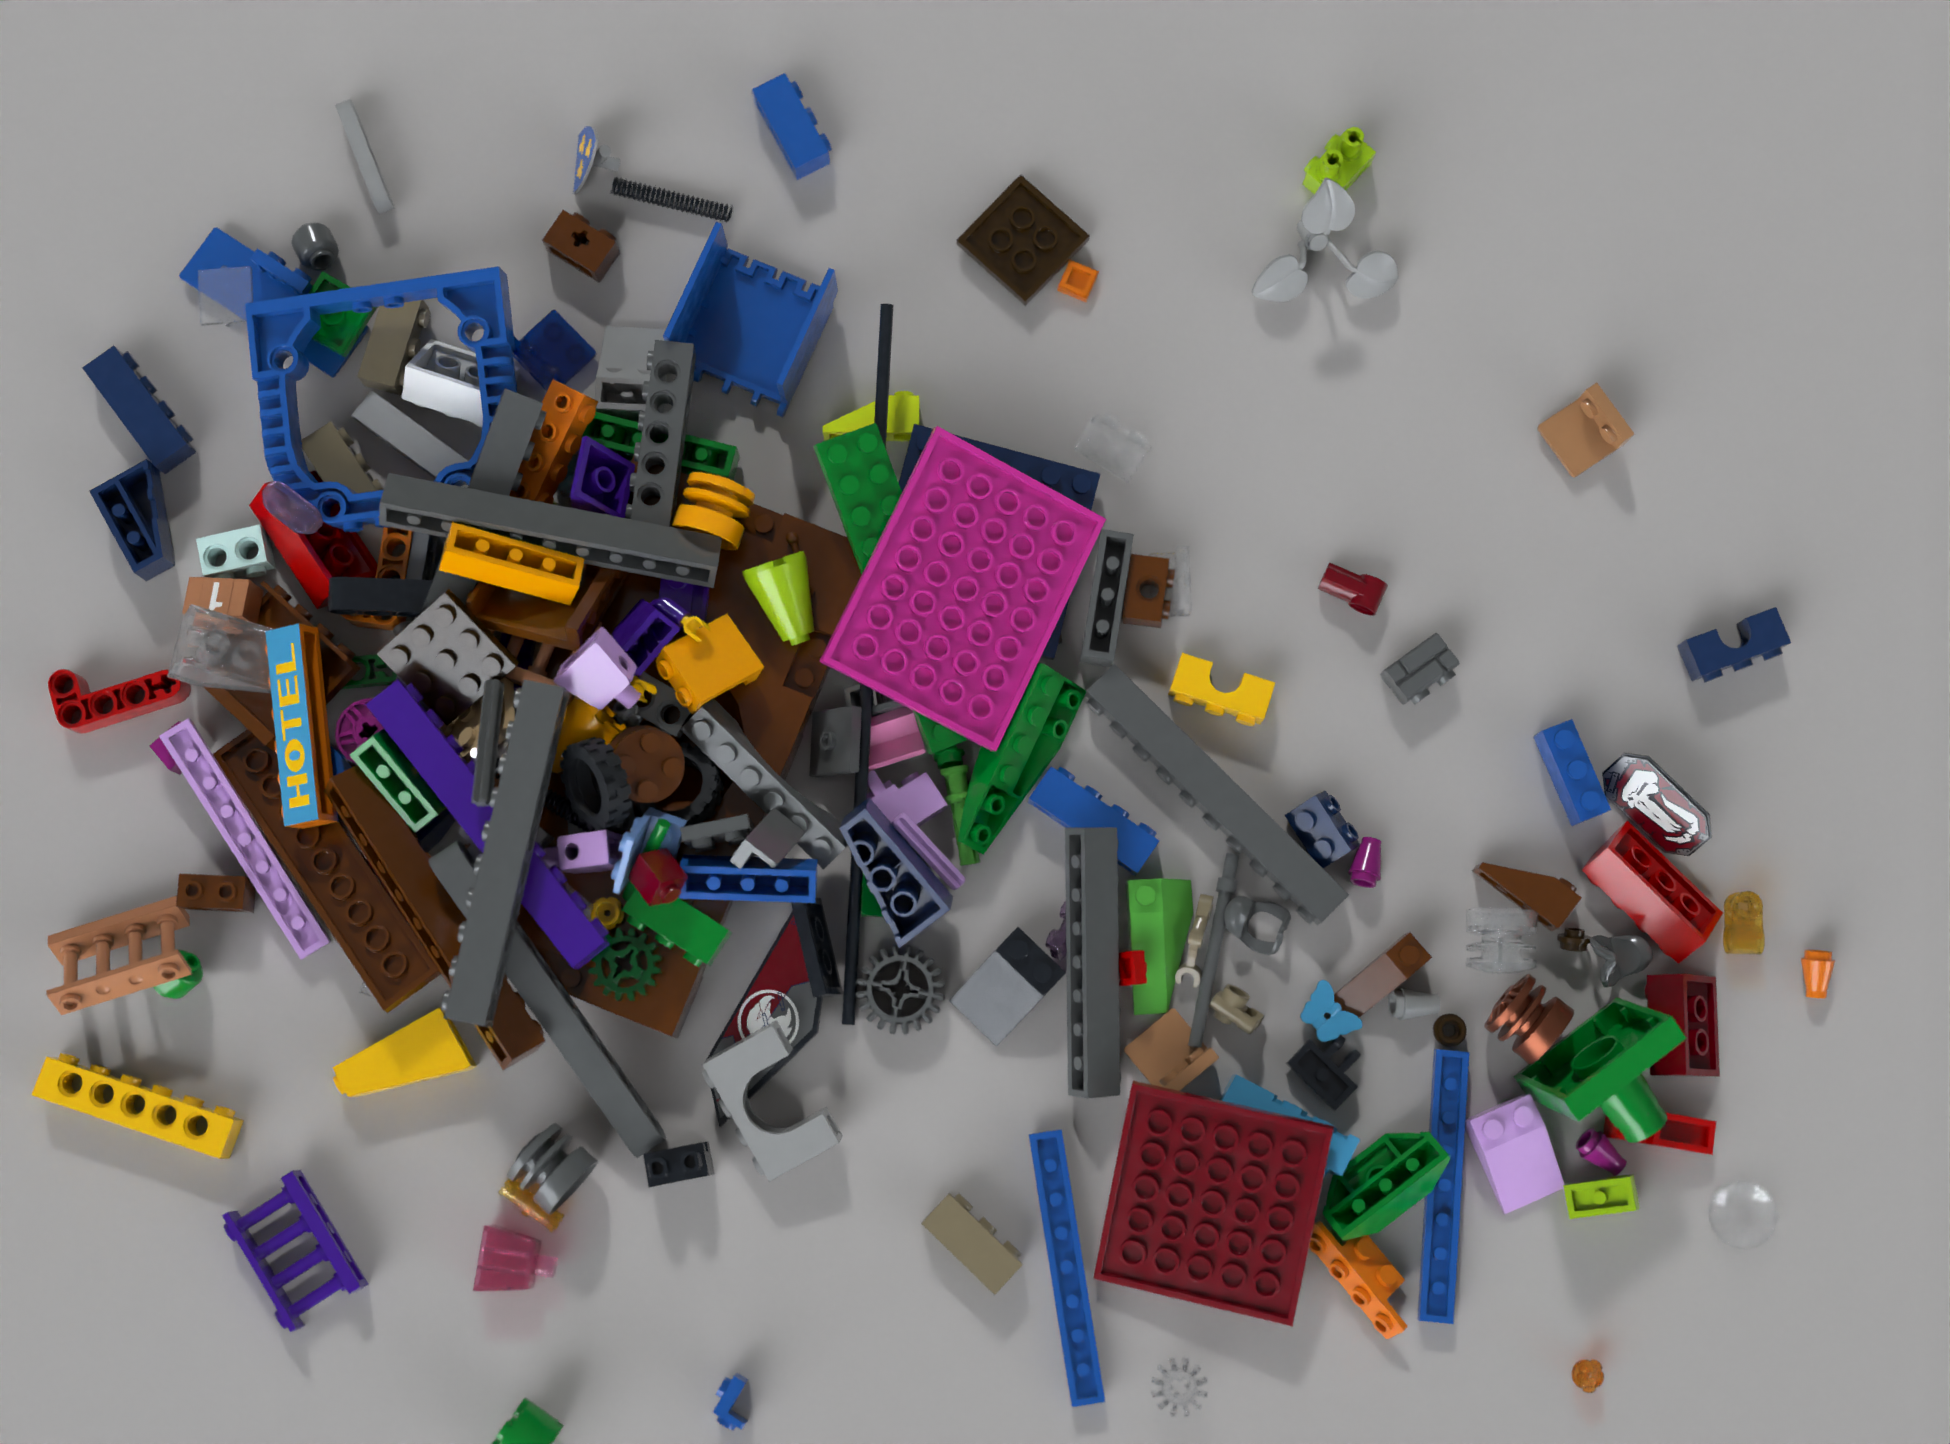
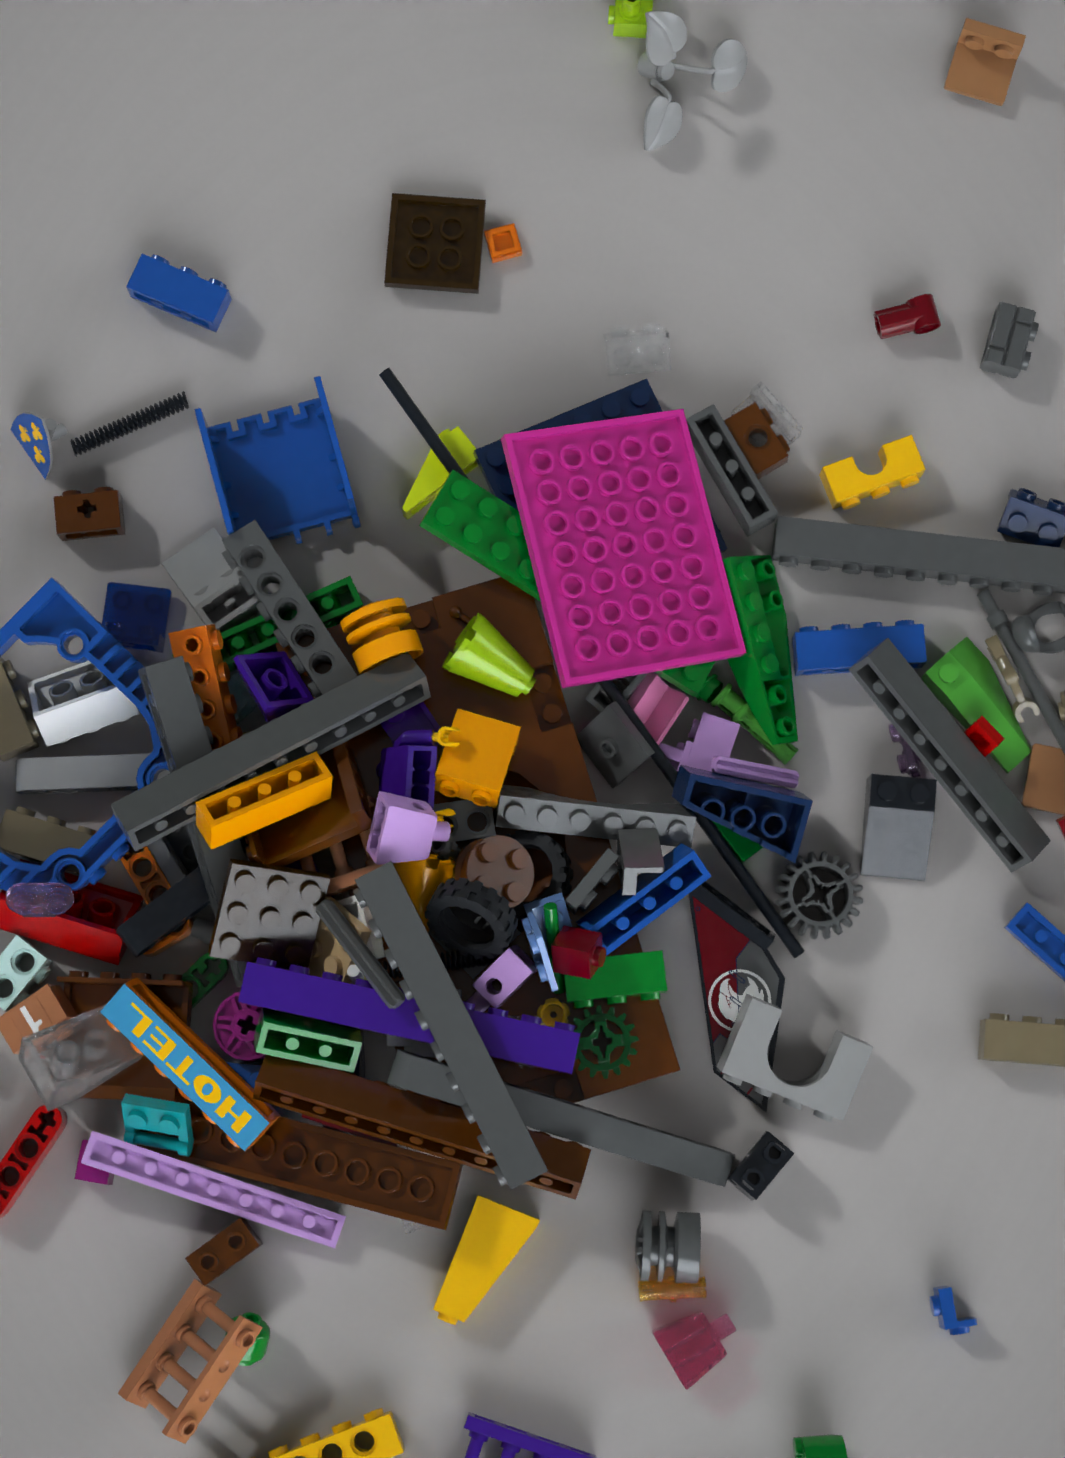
camera: 40 degrees left, 0 degrees up
none -> teal plate [121,1093,194,1157]

